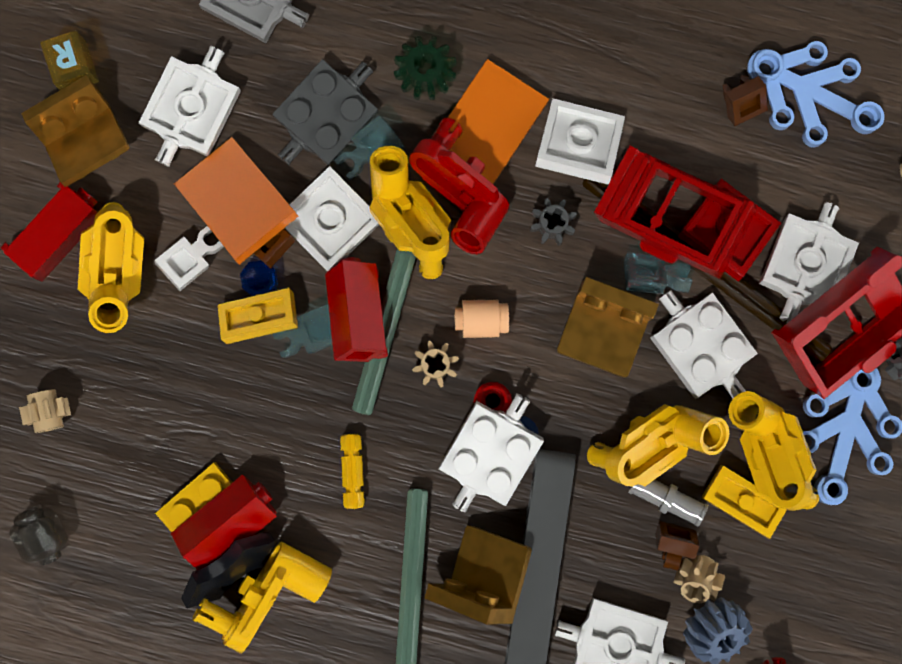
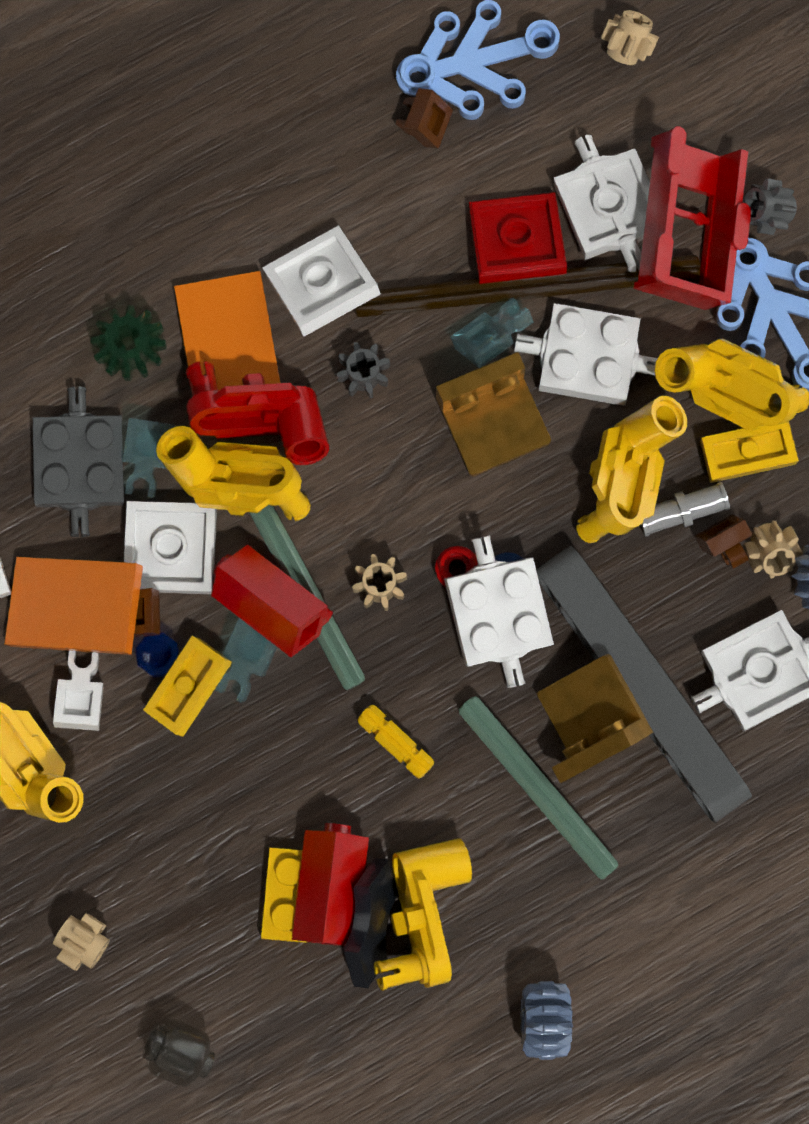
camera: 40 degrees left, 5 degrees down
light nougat brick [454,299,509,338] -> none
red piece [594,146,757,279] -> none

